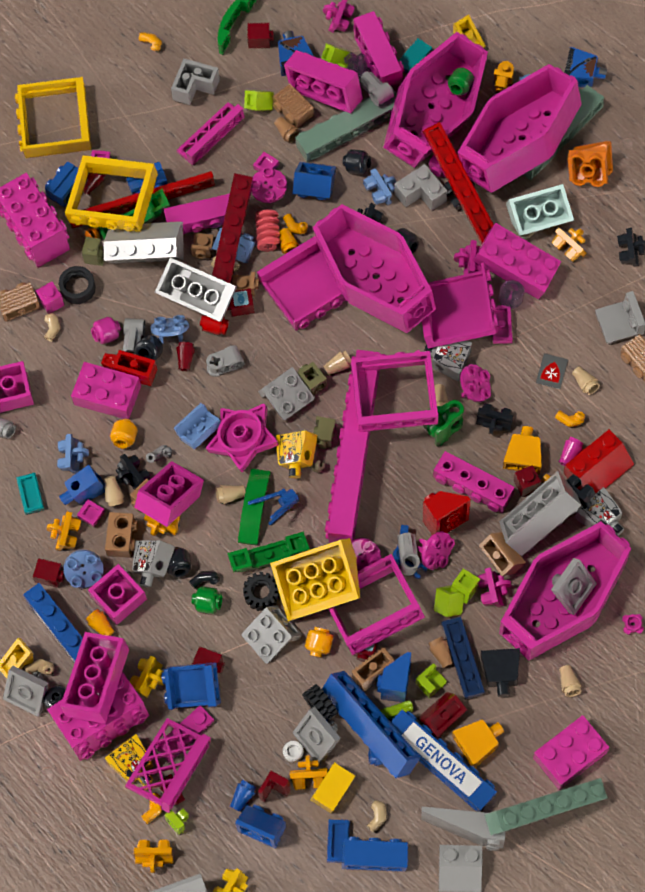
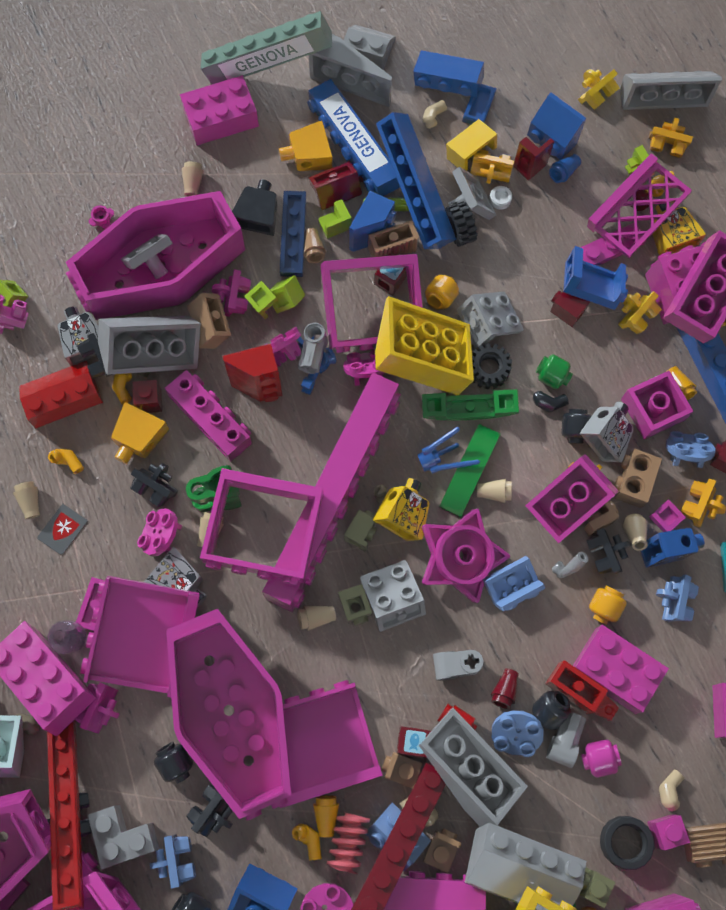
camera: 170 degrees left, 5 degrees up
dark pink cone [559,437,584,466] -> none

